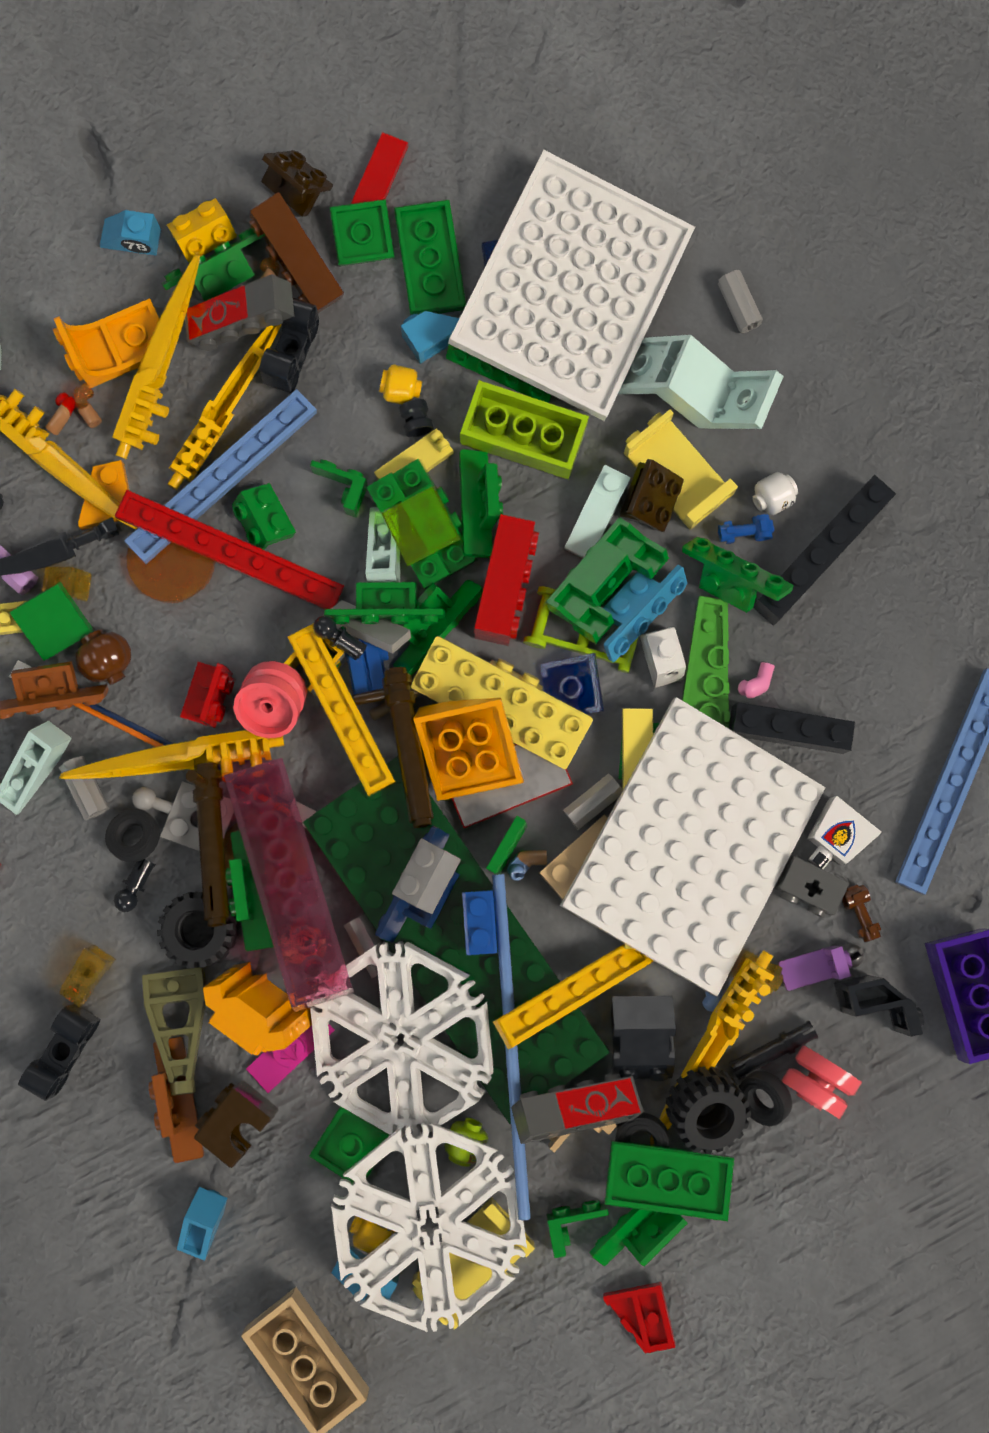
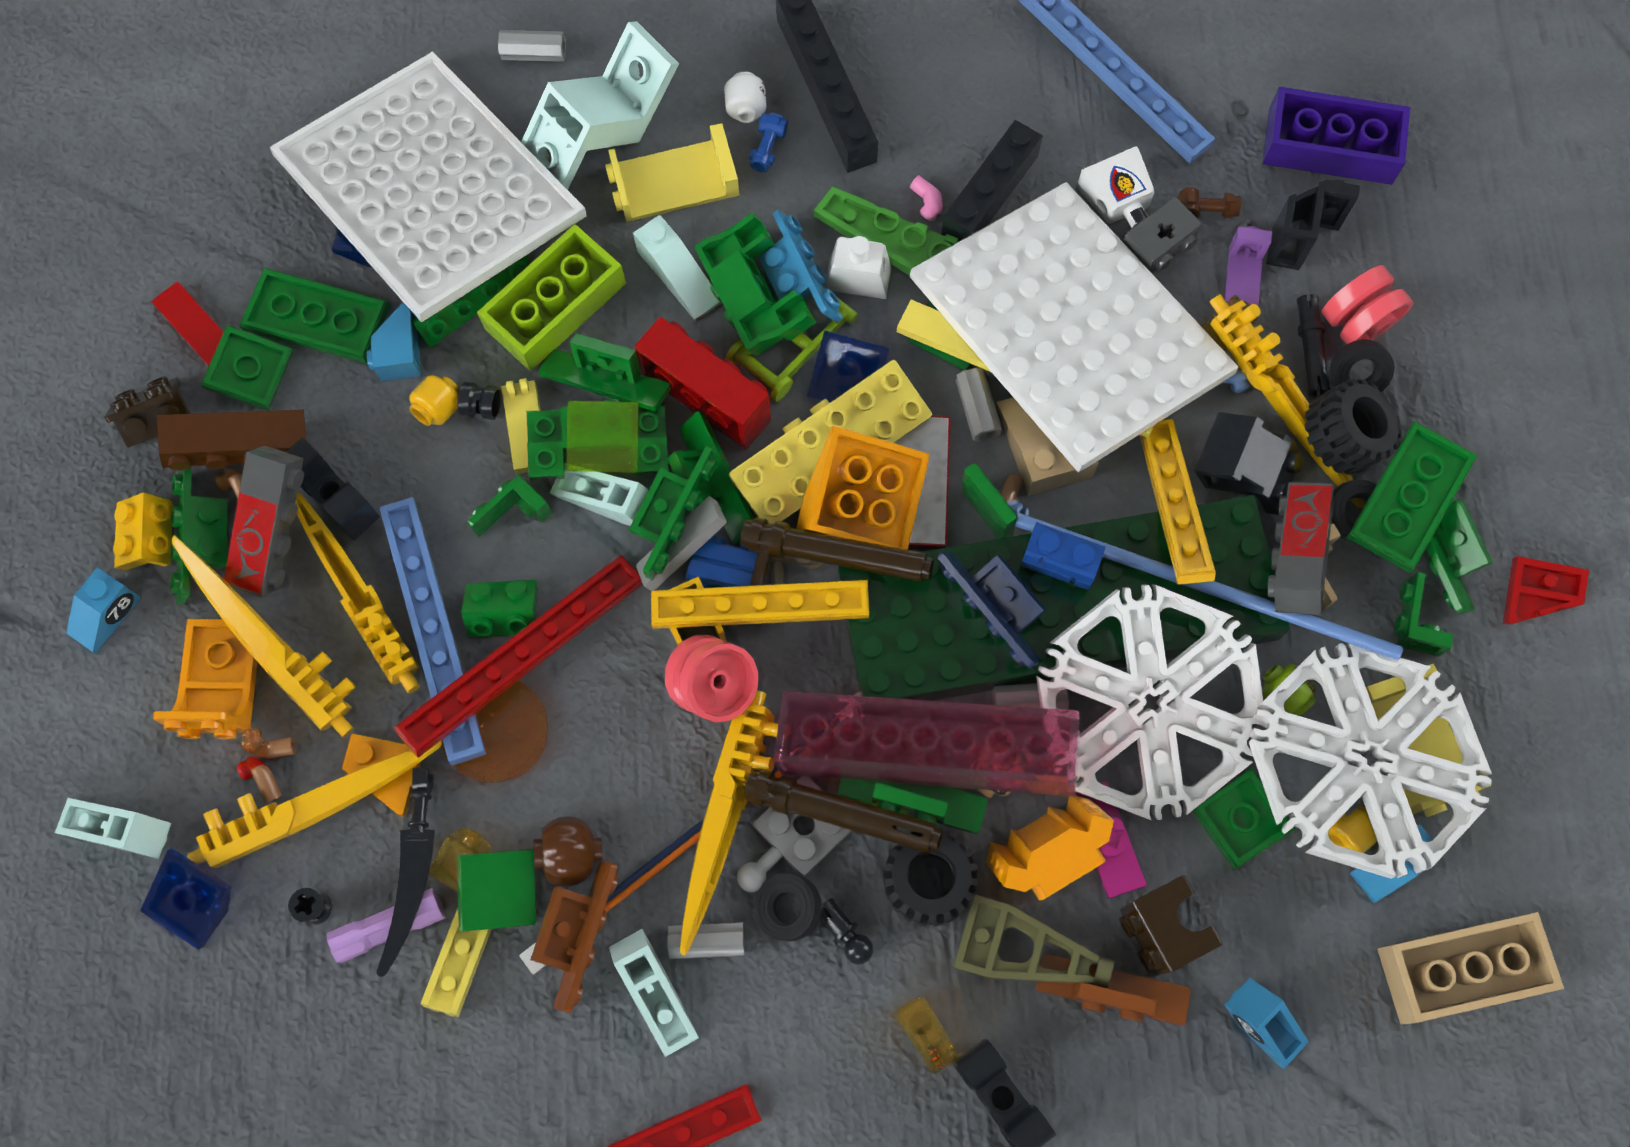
camera: 60 degrees left, 10 degrees down
red bracket [180,662,235,728] -> none
black pin [313,616,366,660] -> none
light grey brick [392,838,461,914] -> none
dark brown bracket [619,459,684,532] -> none
green bracket [682,537,794,613] -> none

